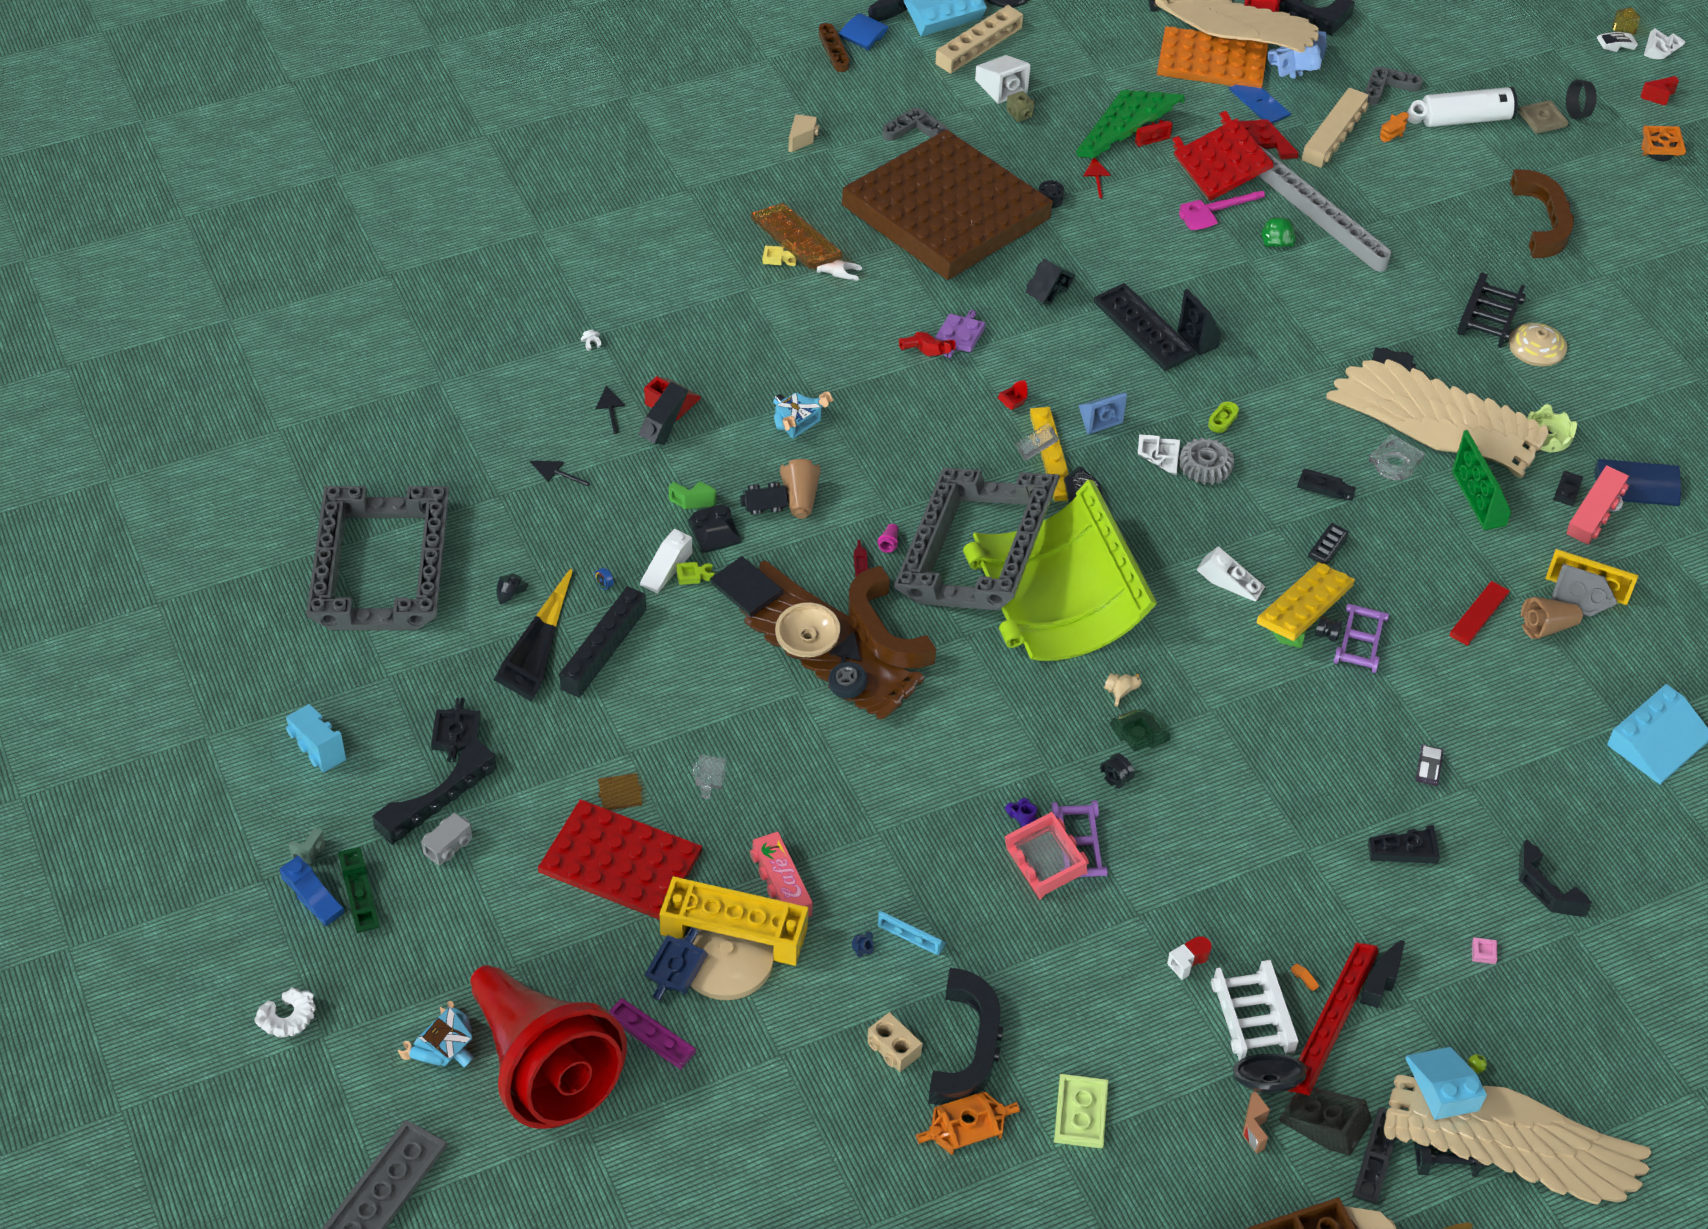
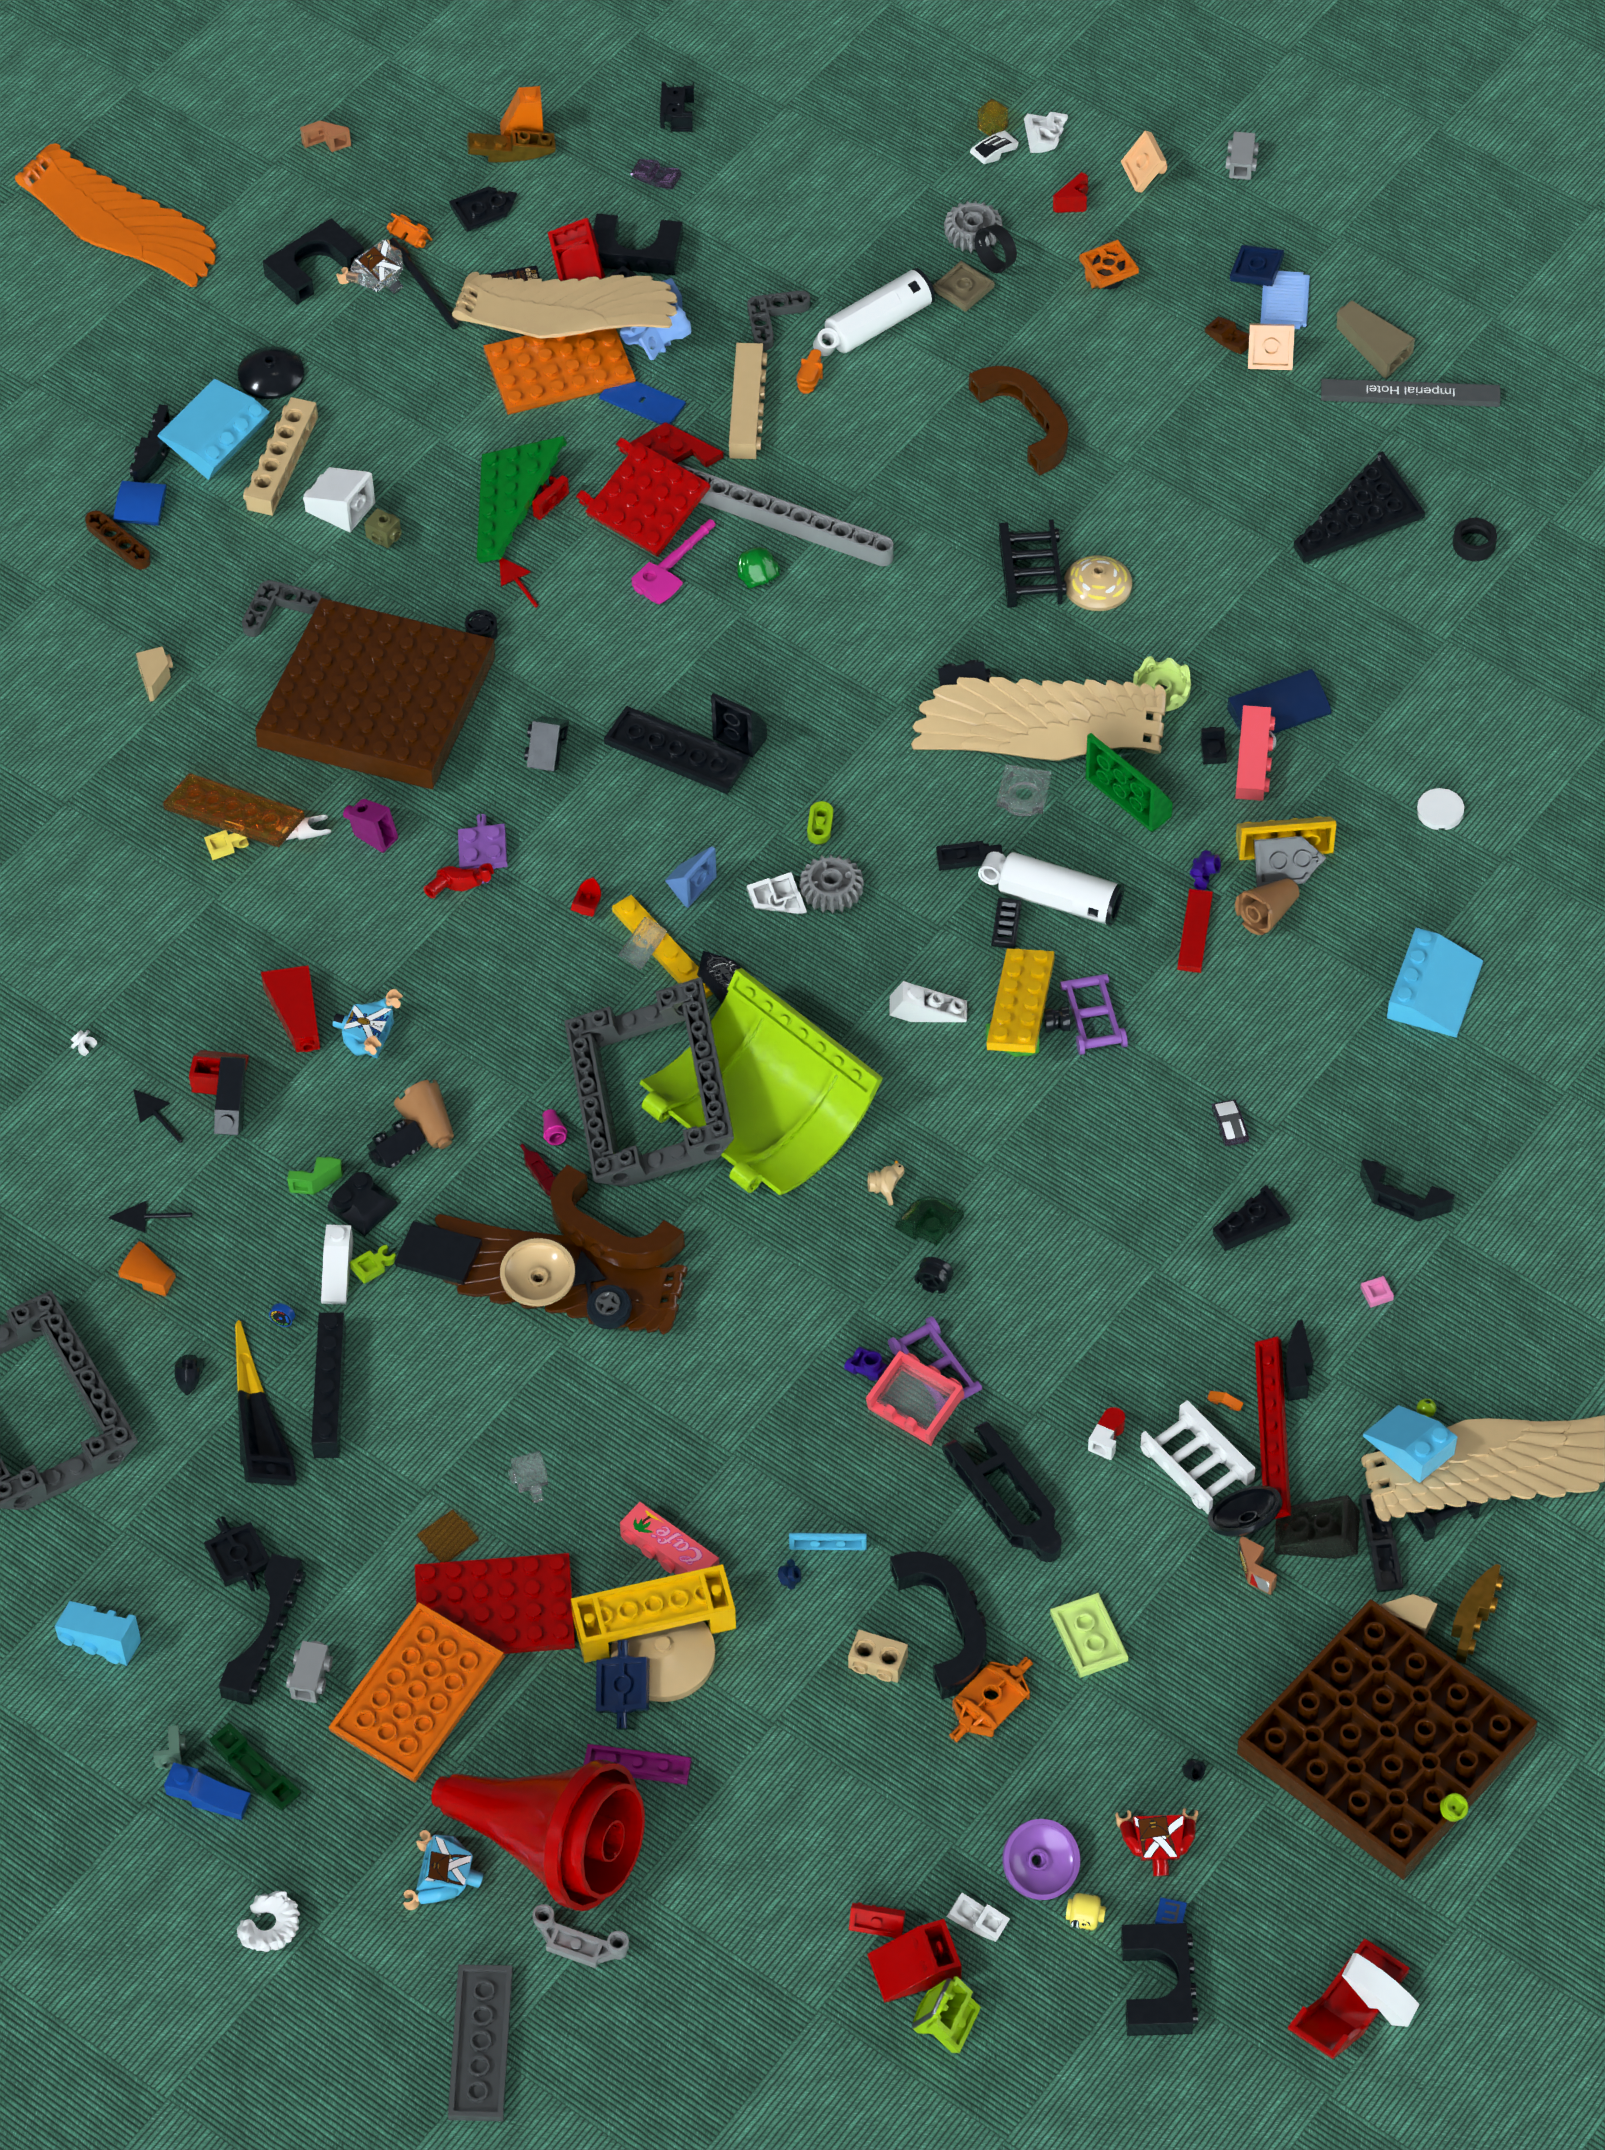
camera: 25 degrees left, 5 degrees up
none -> orange slope [118,1241,176,1296]
none -> red slope [261,965,320,1052]
none -> orange plate [328,1602,505,1783]
none -> magenta torso [343,799,398,853]
none -> light grey plate [533,1904,629,1968]
none -> black piece [942,1421,1062,1562]
none -> light grey gear [944,201,1003,253]
none -> white piece [978,852,1124,926]
none -> dark purple plate [1190,850,1221,890]

